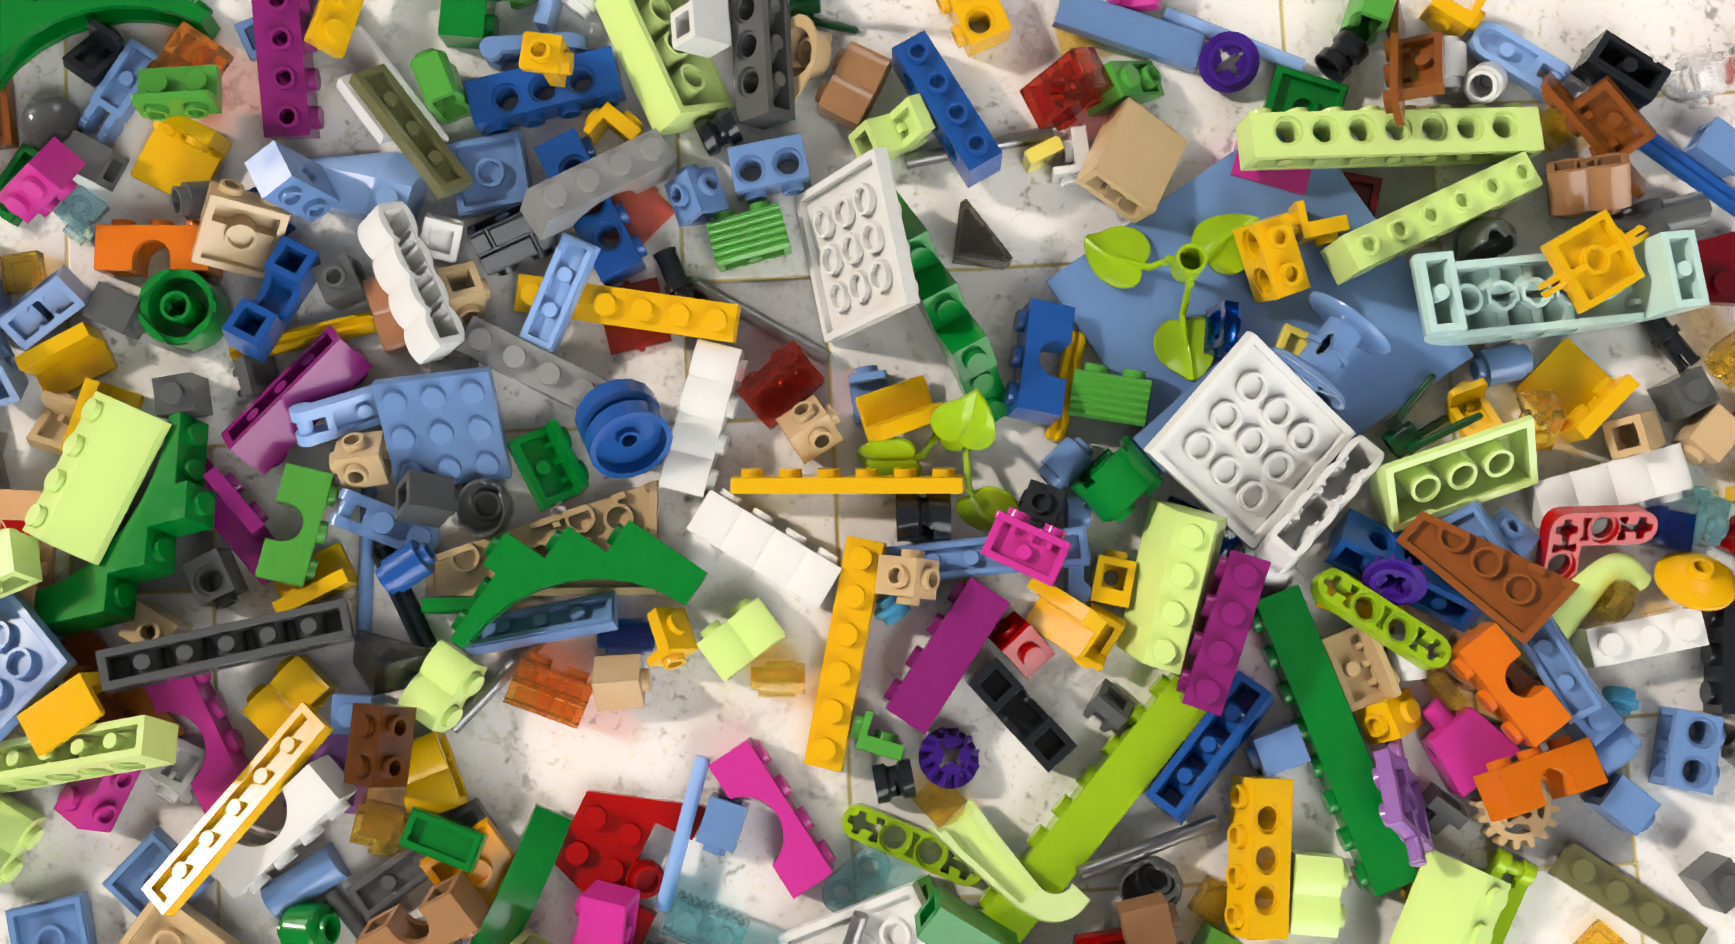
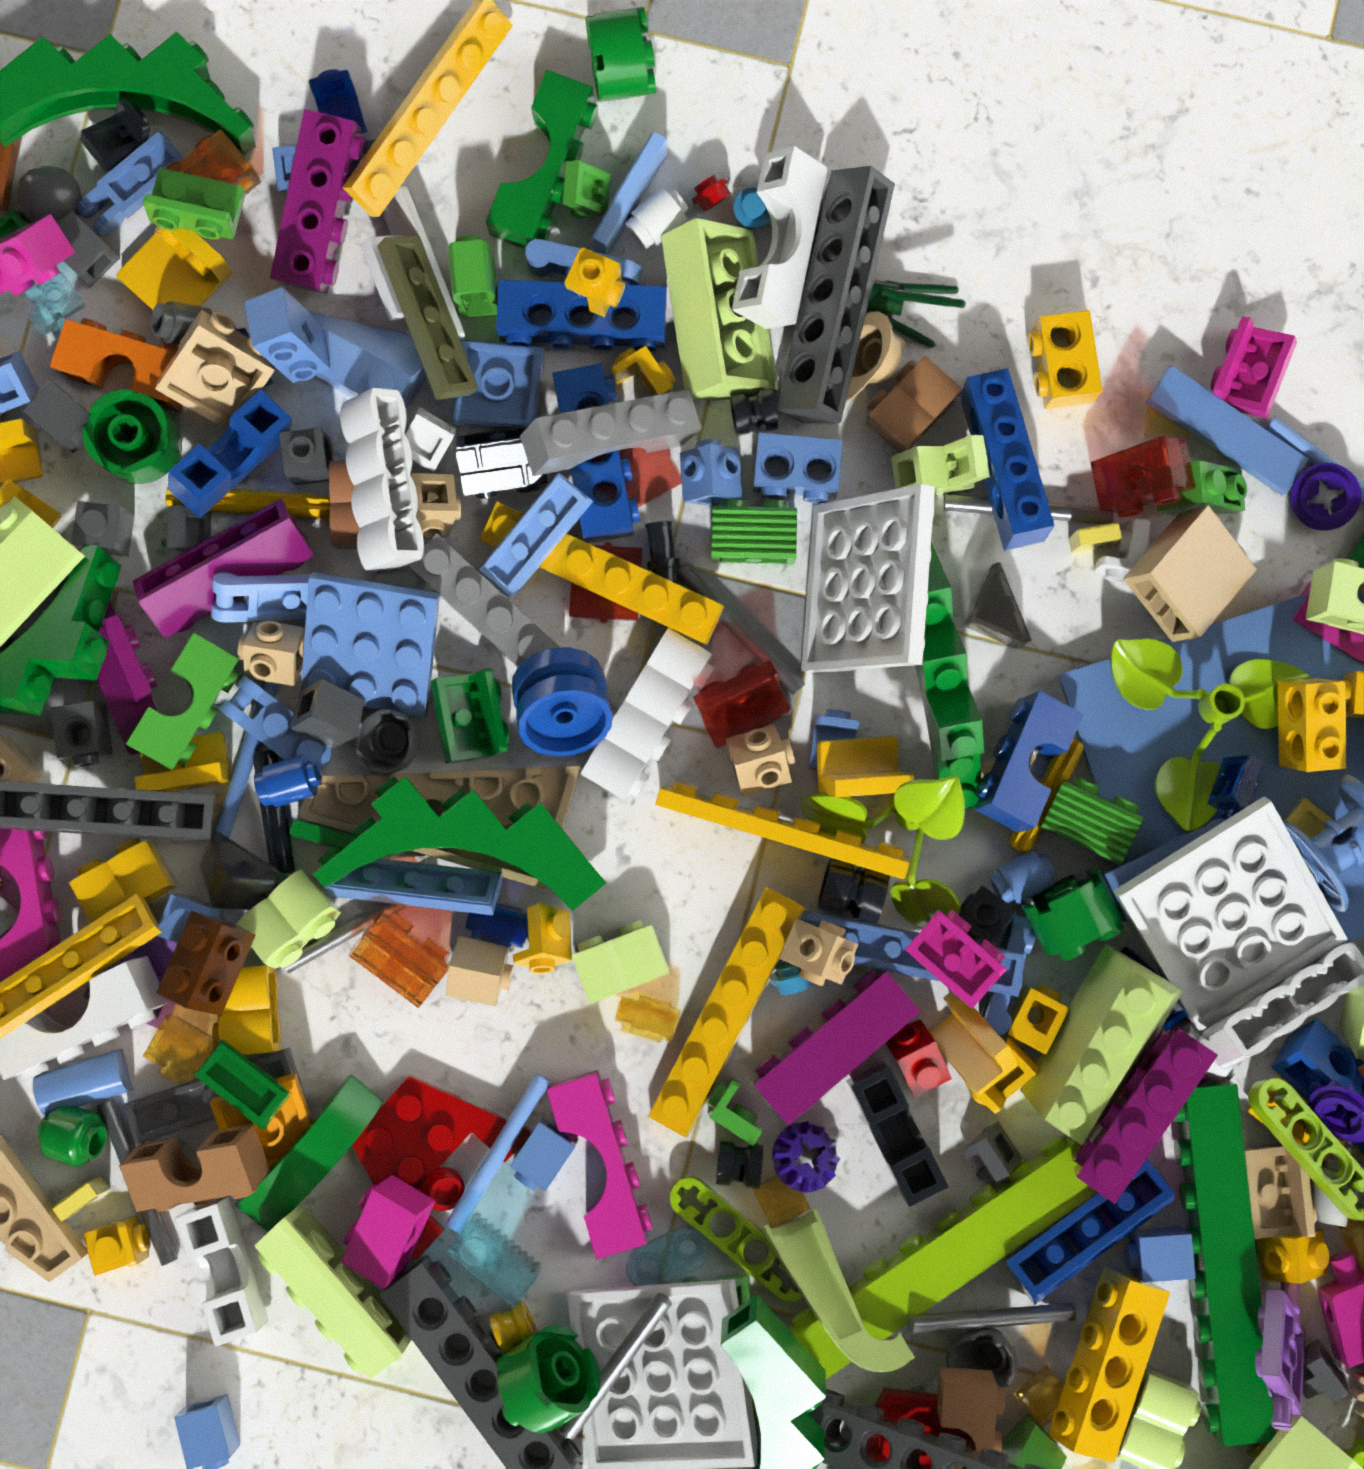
camera: 15 degrees right, 0 degrees up
white brick [686,488,842,609] -> none

